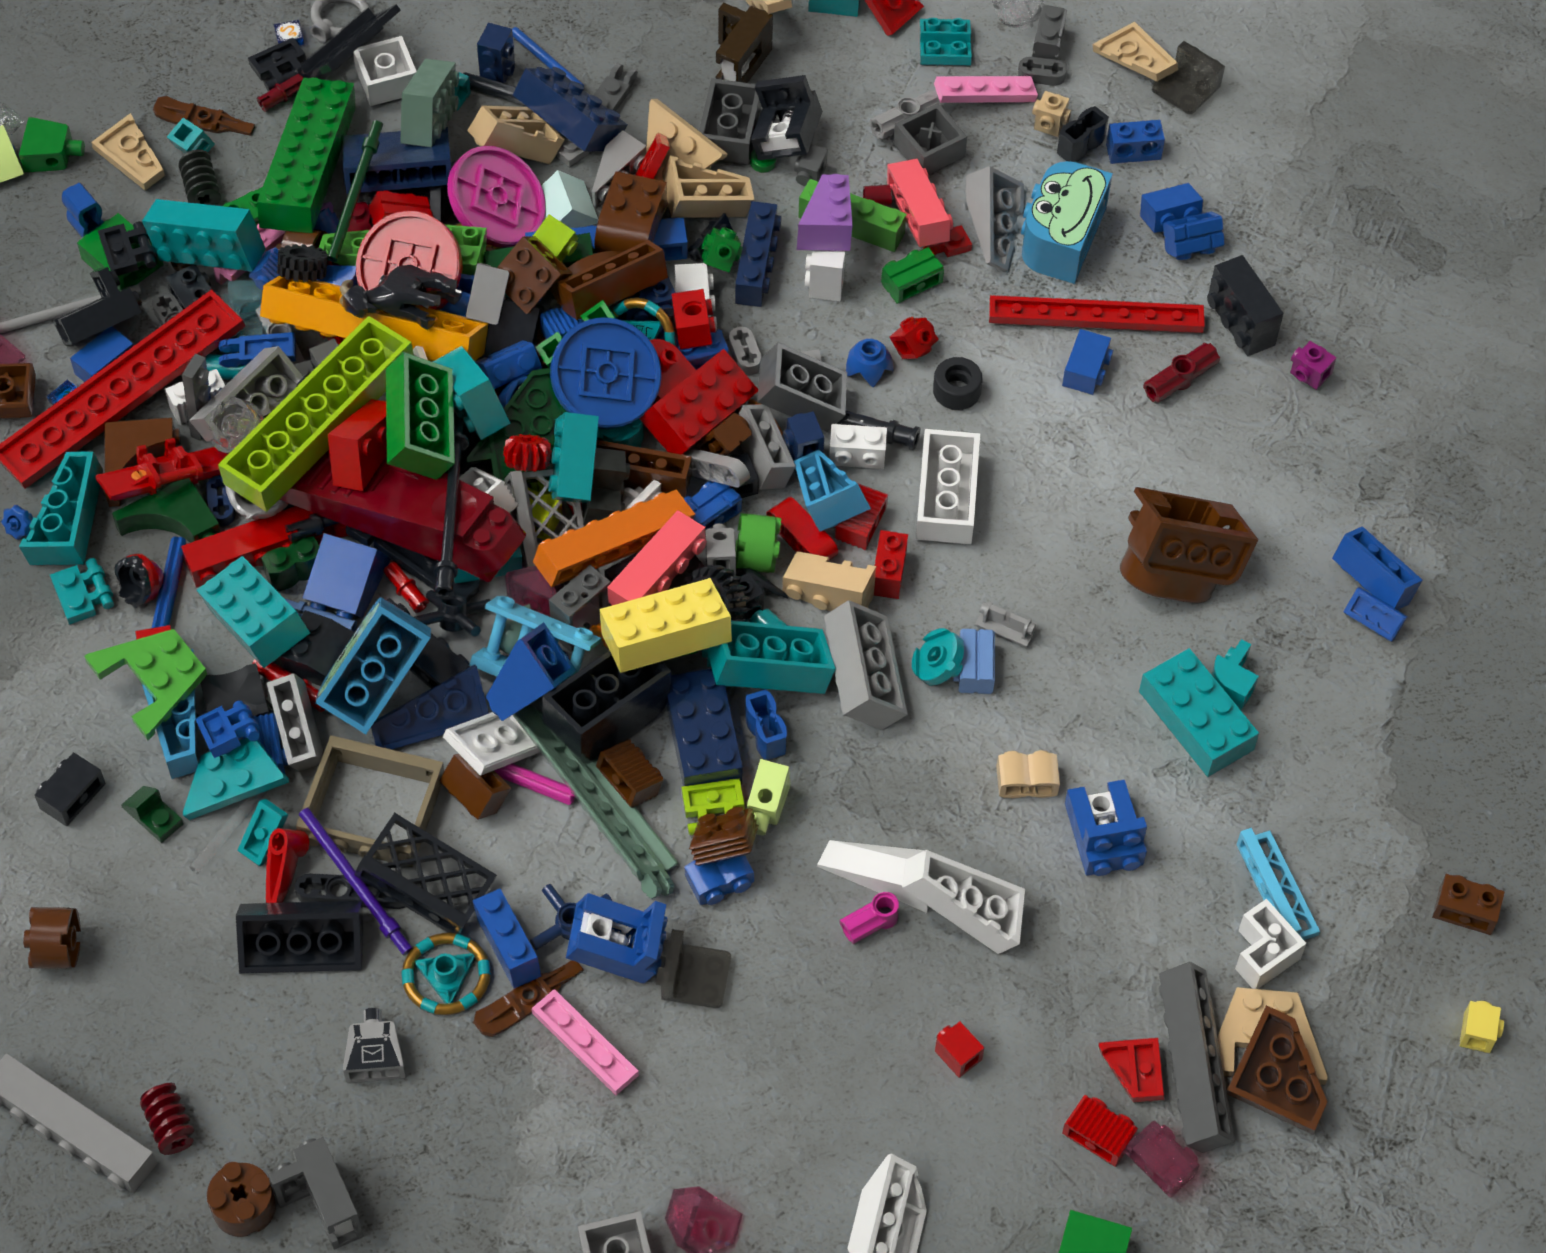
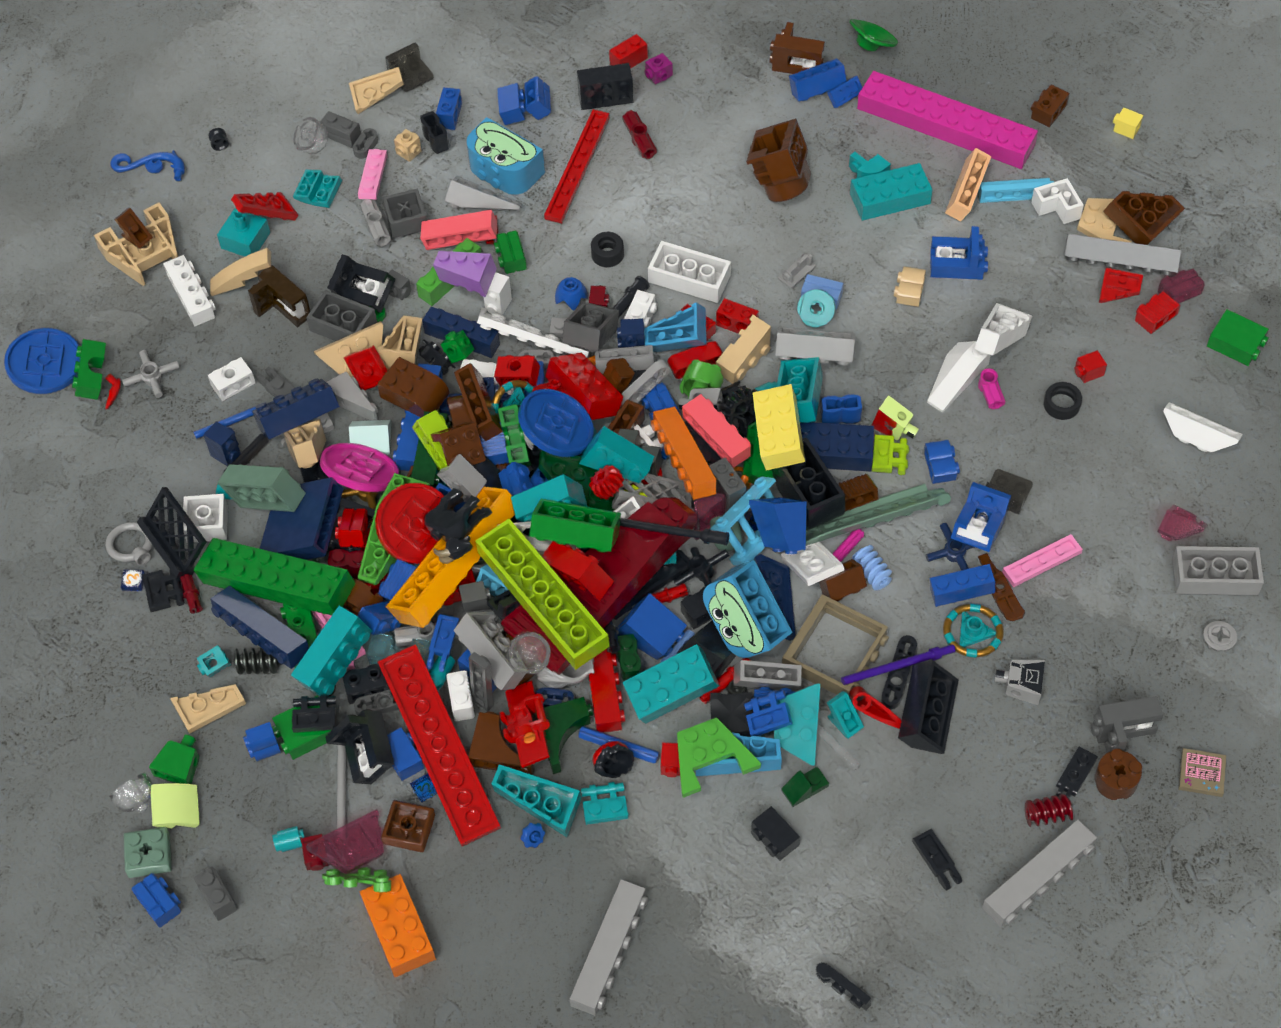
camera: 70 degrees left, 0 degrees up
reddish brown brick [23,907,81,969] -> none
reddish brown piece [153,96,255,136] -> none
black tyre [277,244,328,282] -> none
dark green bar [327,120,383,262] -> none
black fence [354,812,497,934] -> none
reddish brown brick [689,807,759,866] -> none
dark red beam [863,184,892,208] -> none
red brick [889,317,939,359] -> none
blue brick [1062,329,1114,395] -> none
none -> white brick [208,357,255,401]
none -> dark blue brick [210,586,309,669]
none -> white wing [477,307,589,357]
none -> dark red brick [589,285,609,307]
none -> red brick [609,34,648,69]
none -> reddish brown brick [769,22,825,74]
none -> green hat [849,19,898,52]
none -> light blue piece [852,545,892,590]
none -> dark pink brick [857,71,1038,169]
none -> black hinge [912,829,962,891]
none -> light nougat brick [945,148,991,222]
none -> black tyre [1043,382,1082,420]
none -> black hinge [1056,746,1098,798]

